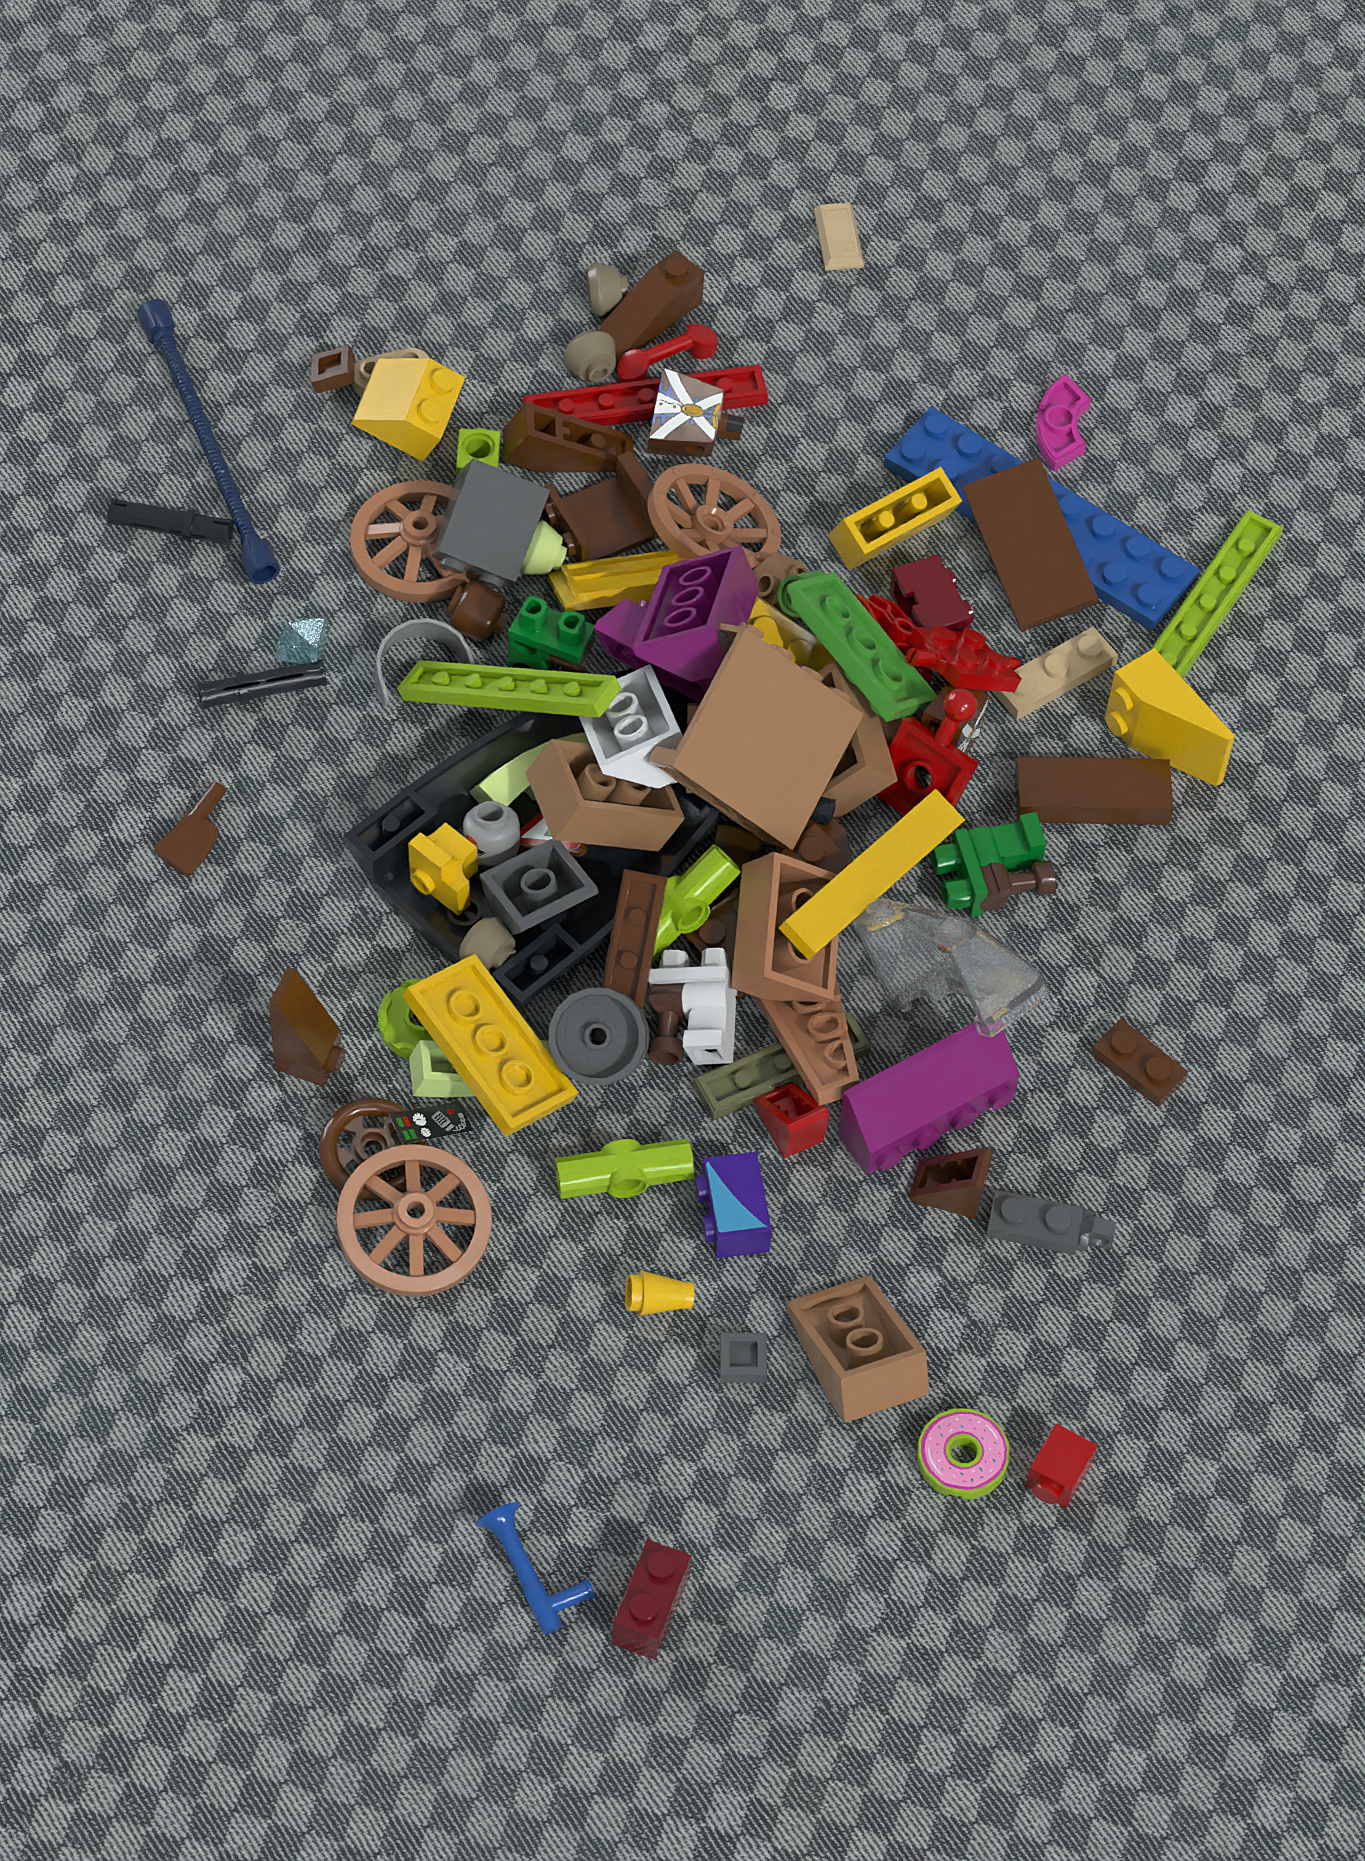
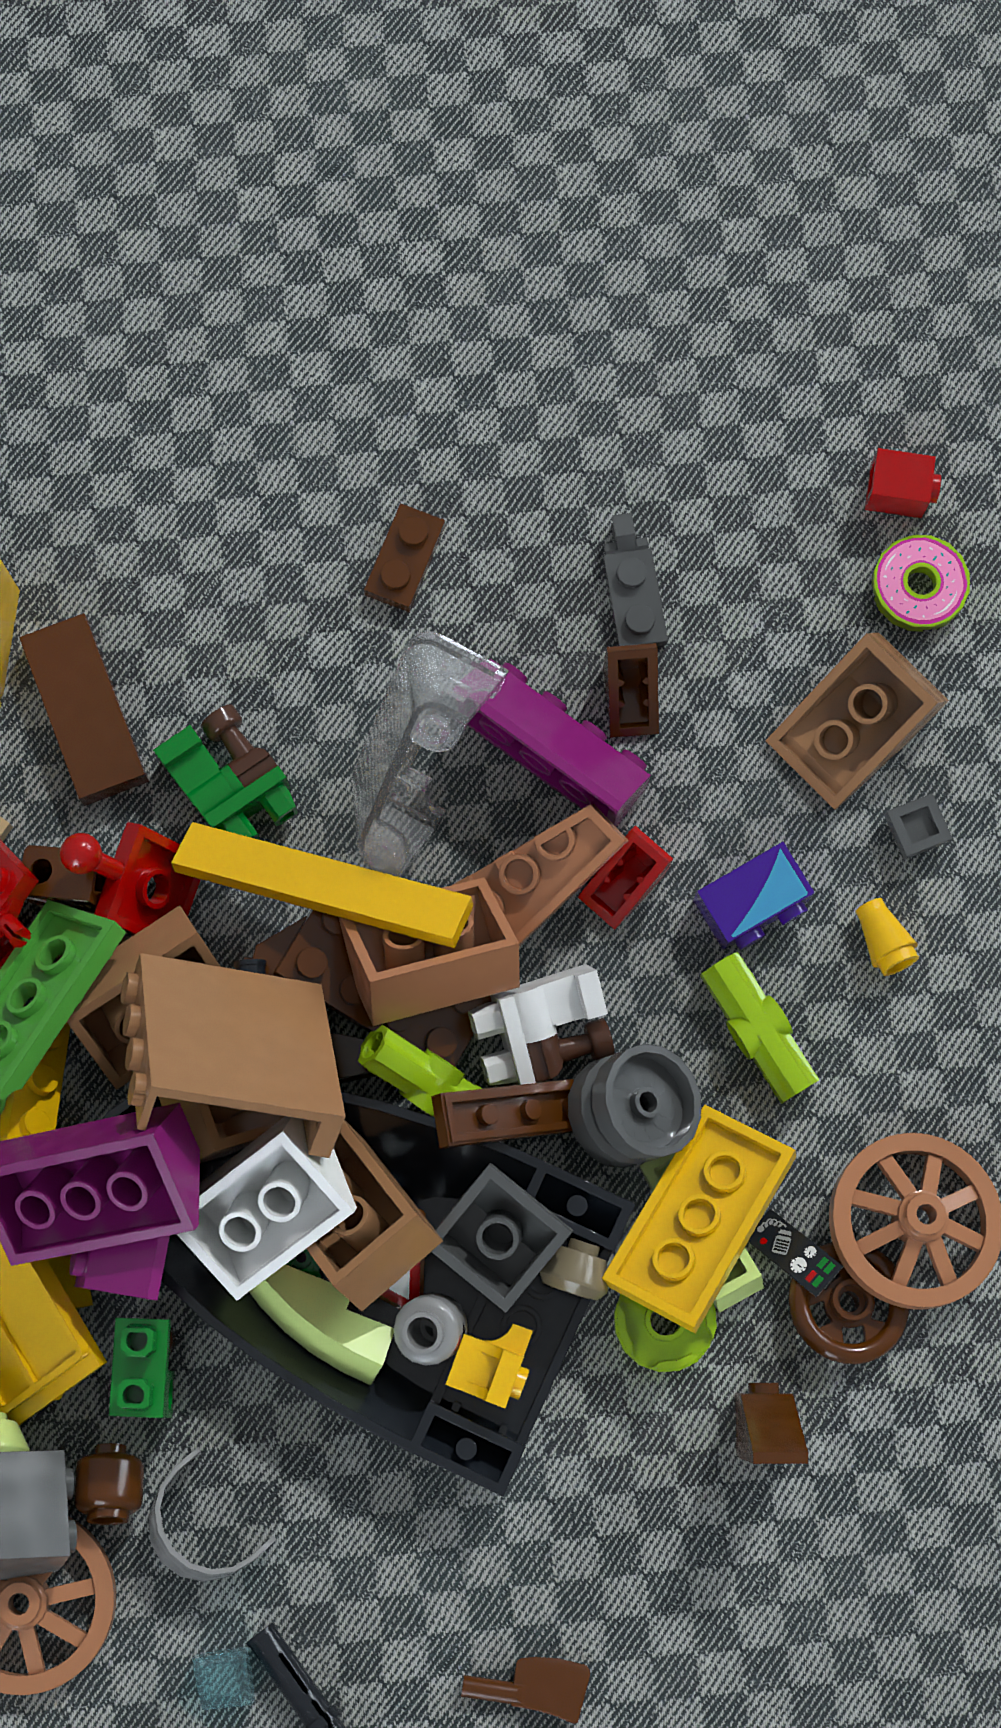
camera: 110 degrees left, 20 degrees up
lime plate [397,660,622,718] -> none
olive tile [693,1012,871,1121] -> none

